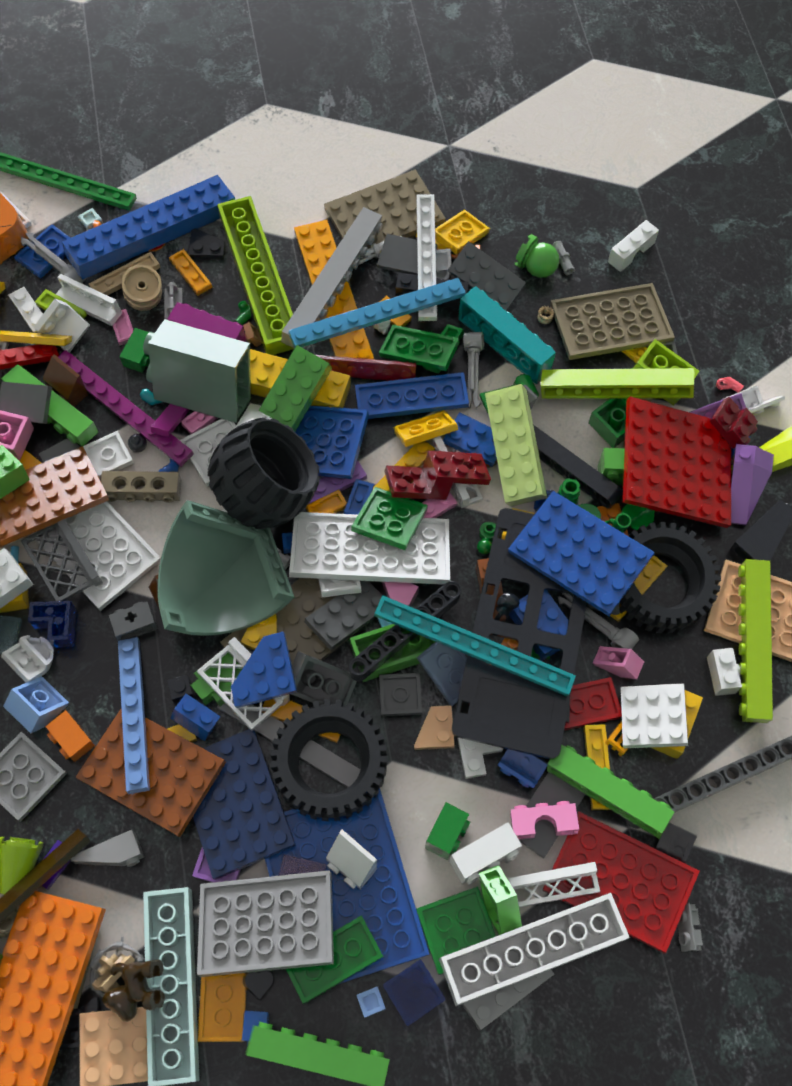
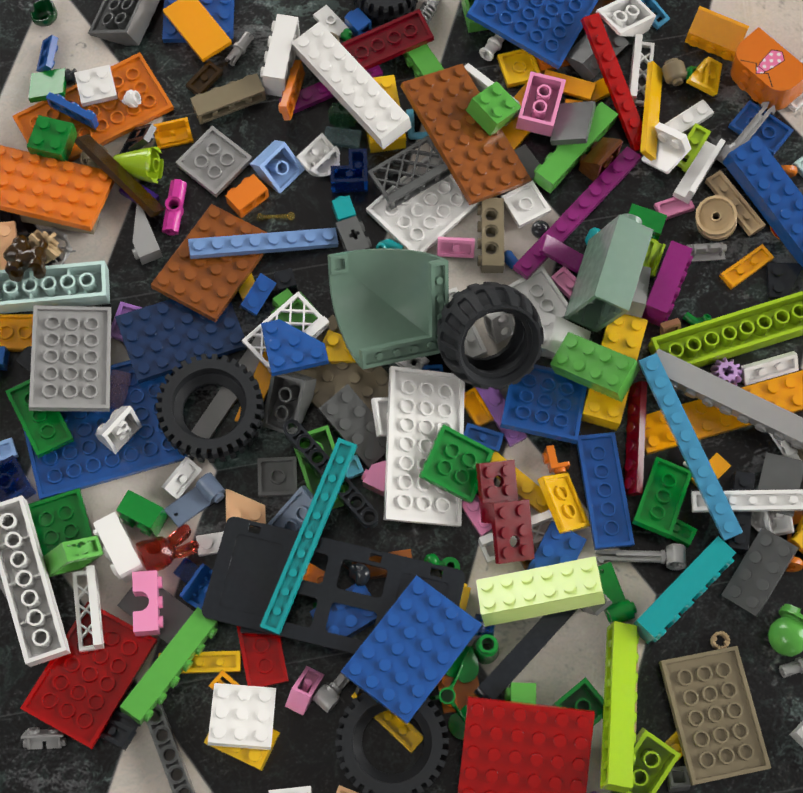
camera: 90 degrees right, 5 degrees up
none -> clear red piece [136,524,199,571]
none -> white plate [161,457,202,500]
none -> dark pink piece [162,179,187,236]
none -> sand blue door [164,472,226,528]
none -> clear blue tile [173,557,199,583]
none -> clear yellow hinge [257,212,295,221]
none -> teal brick [332,195,356,222]
none -> teal arm [376,239,404,249]
none -> bright pink plate [437,237,475,258]
none -> orange bracket [542,445,570,474]
none -> lavender gear [710,357,743,386]
none -> white plate [741,351,799,386]

